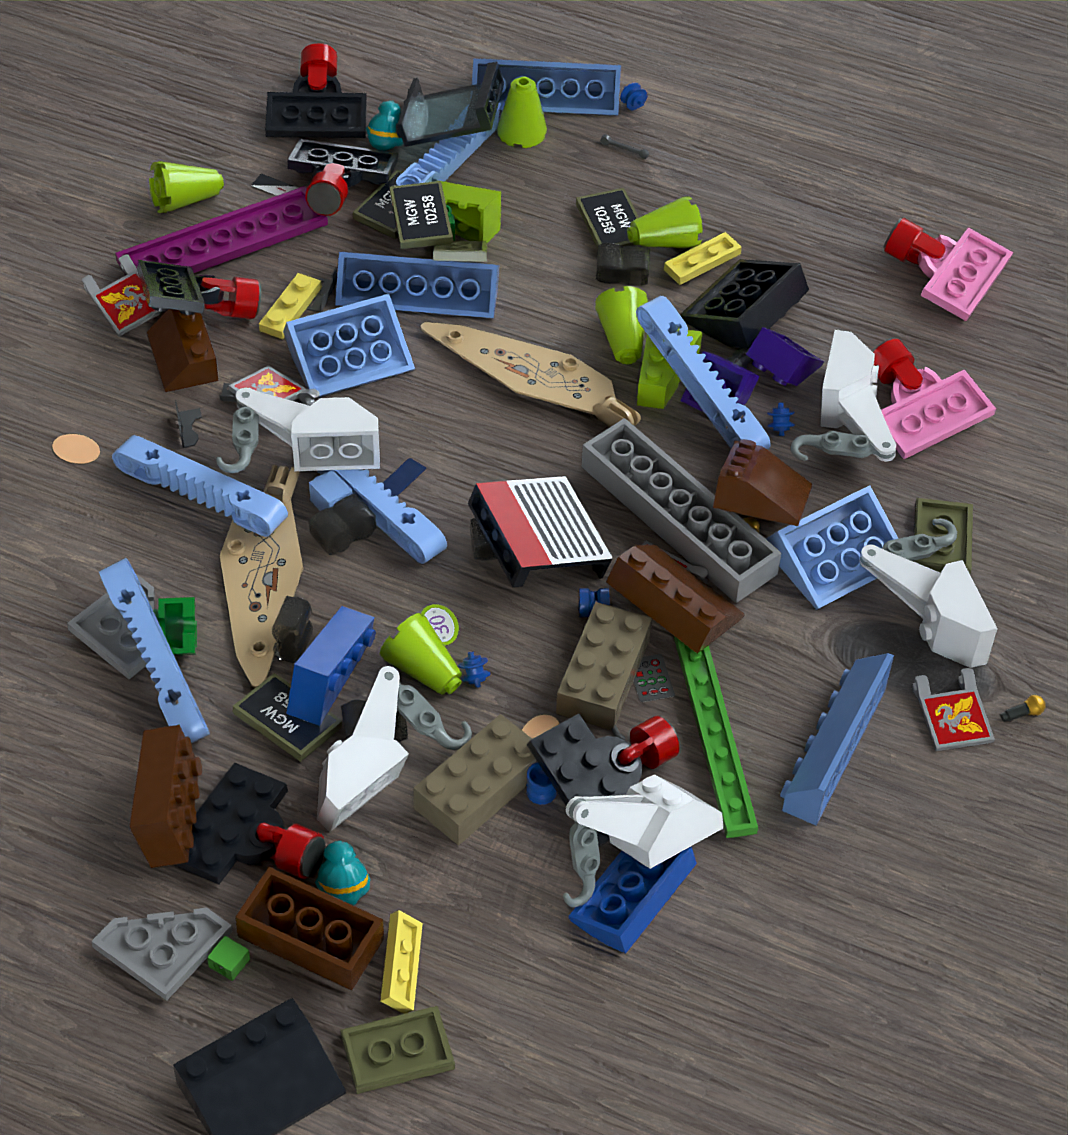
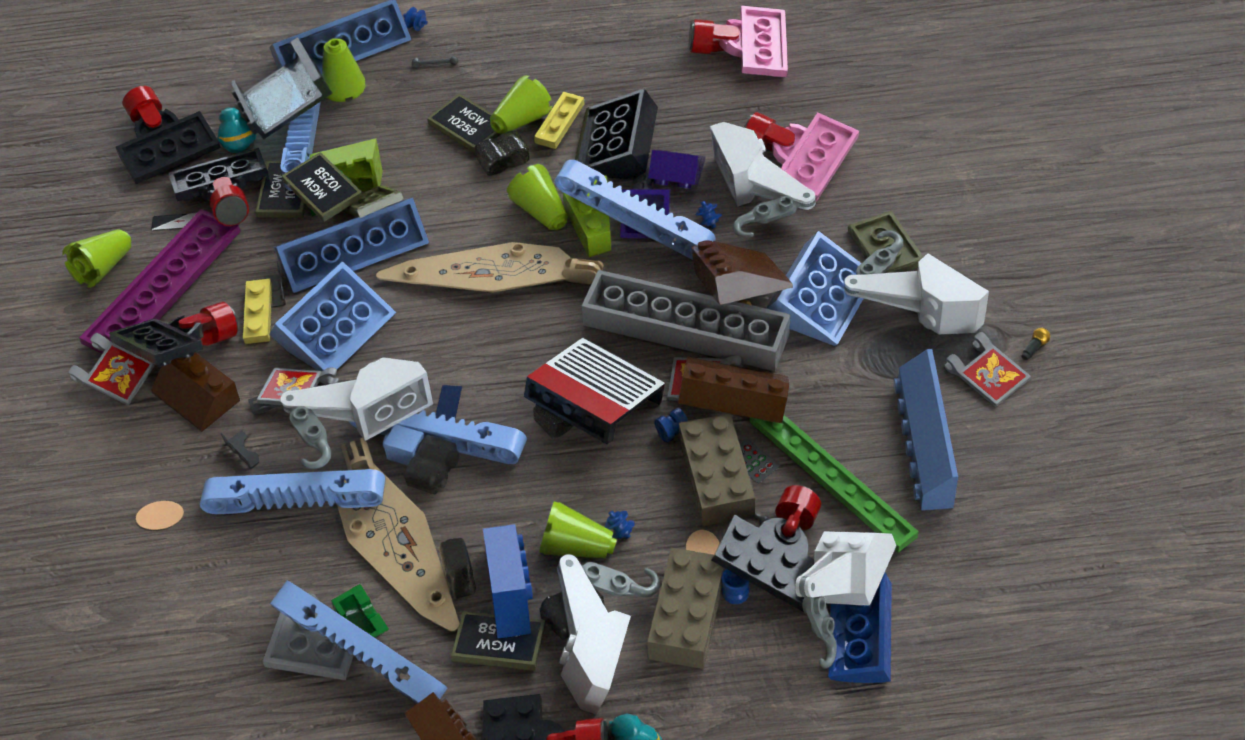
camera: 25 degrees left, 0 degrees up
sticker [421,604,459,646] -> none

